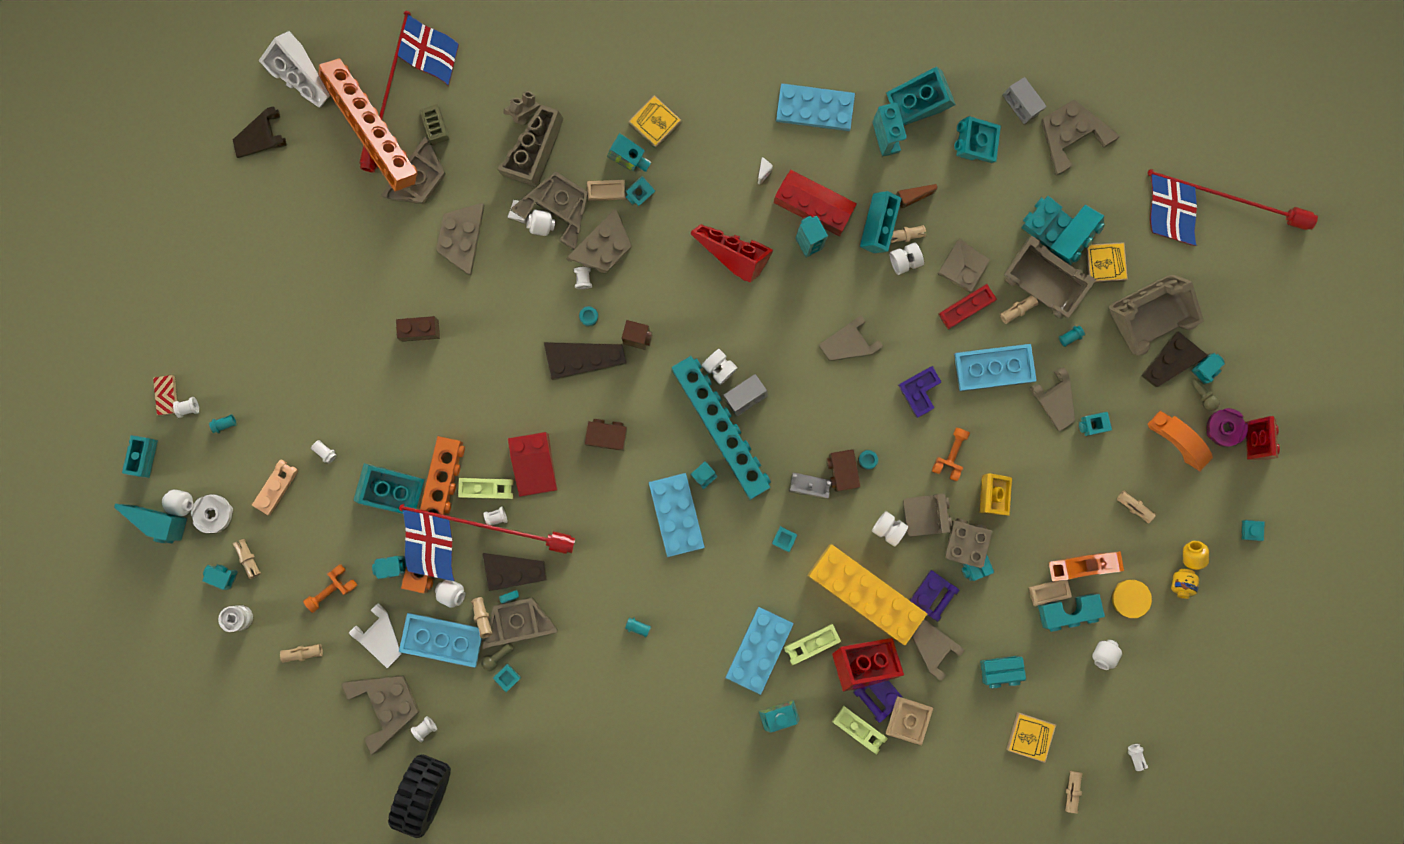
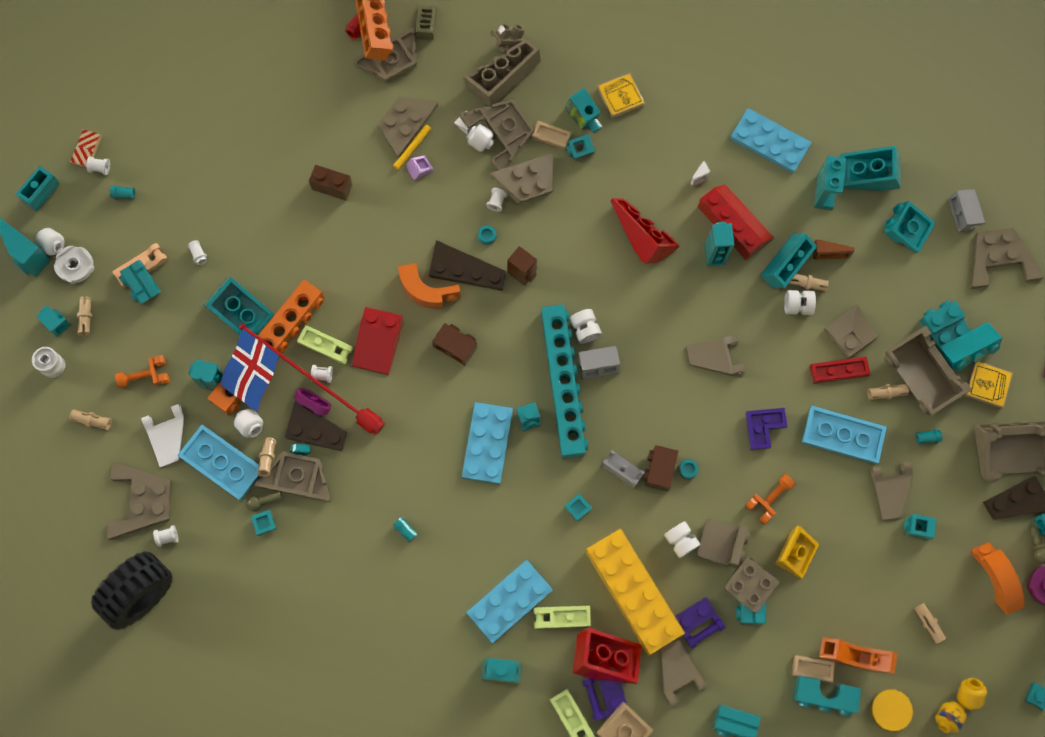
camera: 25 degrees right, 10 degrees down
none -> teal brick [119,260,161,304]
none -> magenta plate [294,388,332,416]
none -> yellow bar [393,125,431,170]
none -> orange arch [398,263,461,309]
none -> lavender slope [406,155,434,180]

